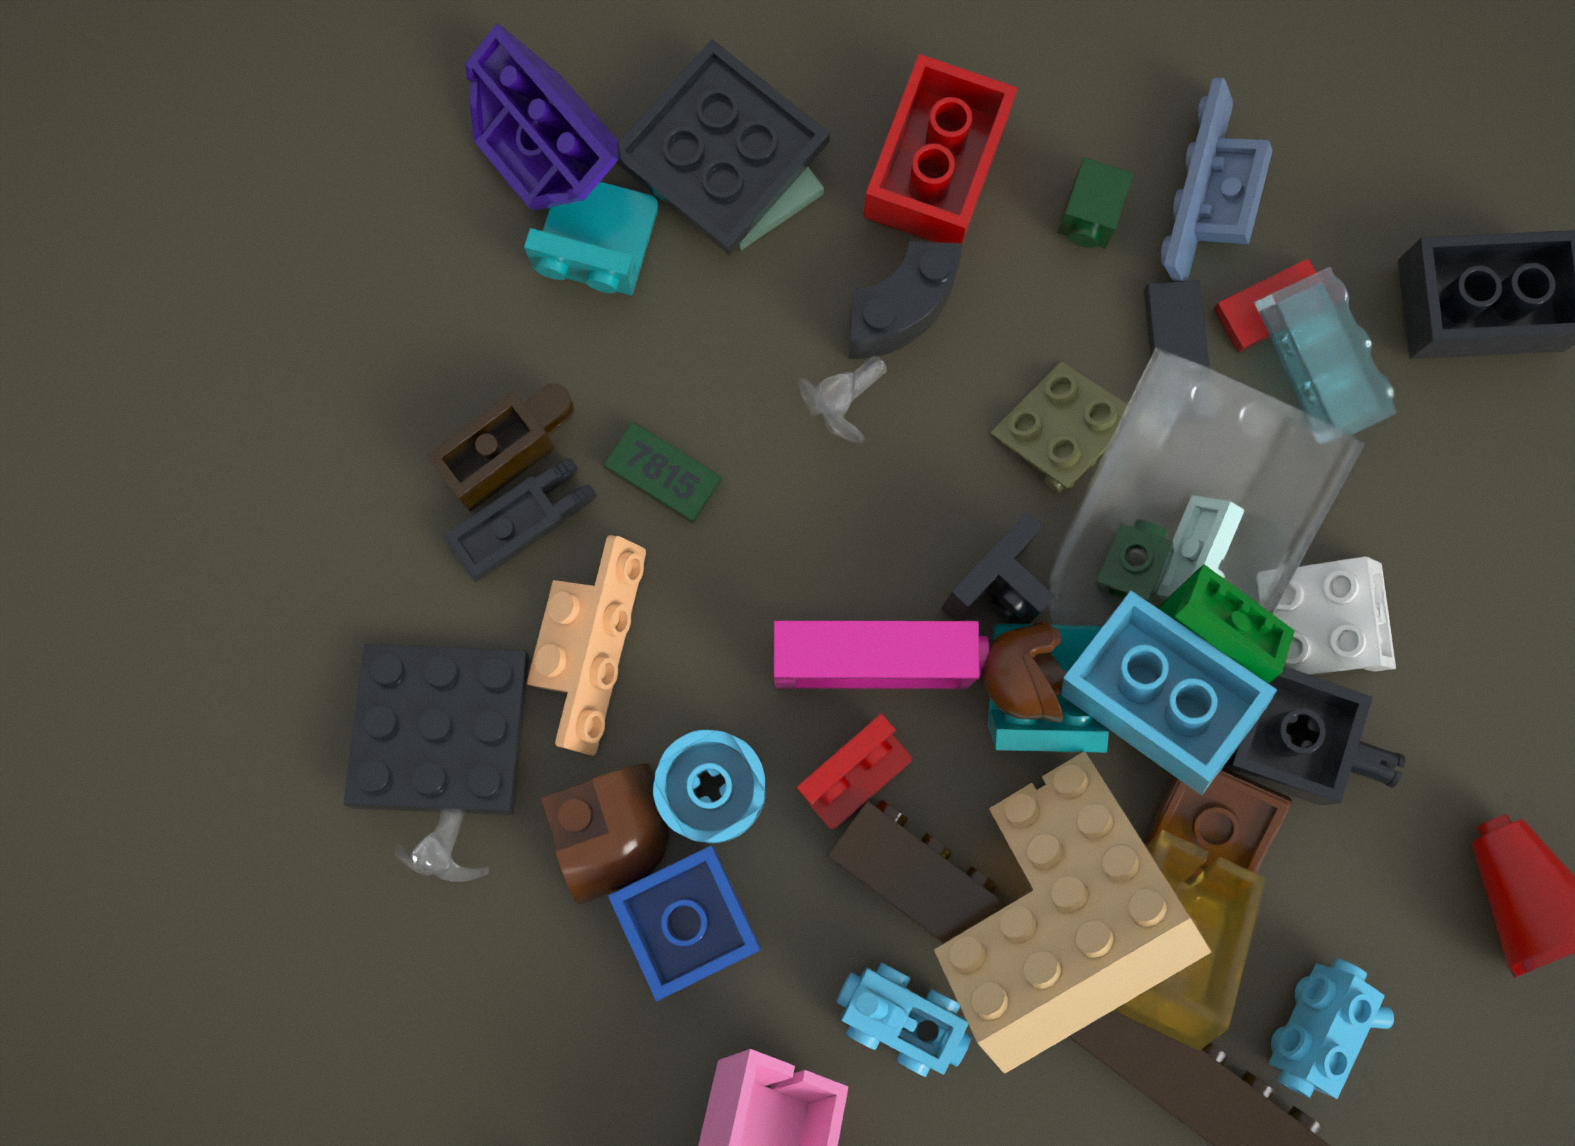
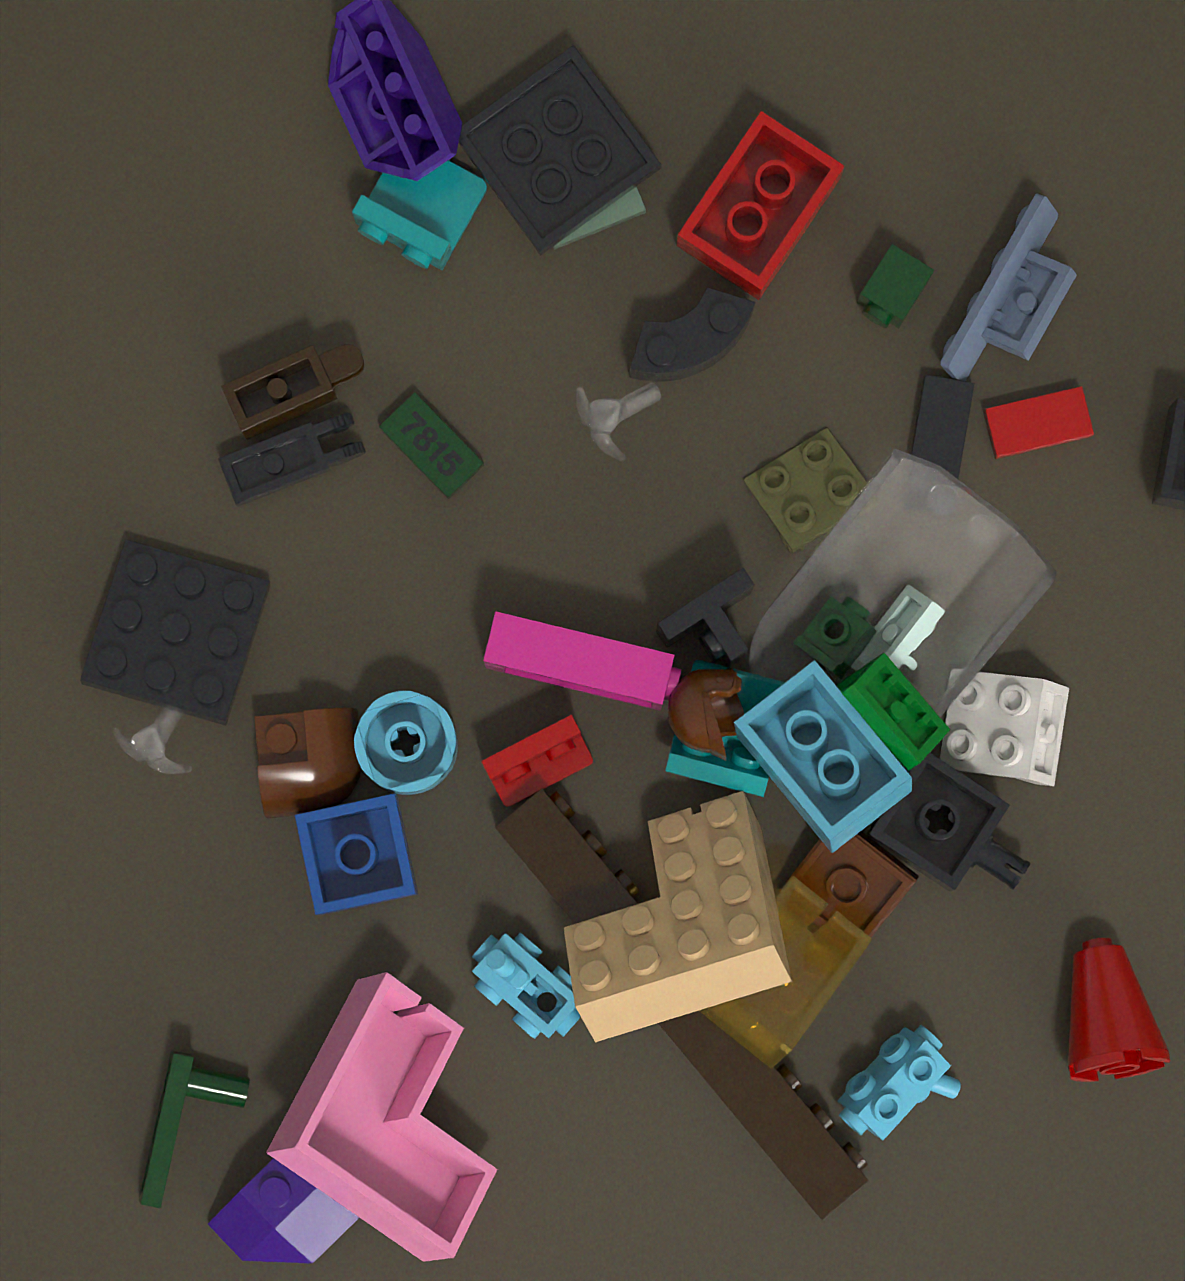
camera: 15 degrees right, 5 degrees up
light nougat bracket [527,535,646,756] -> none
clear light blue brick [1254,267,1397,445] -> none

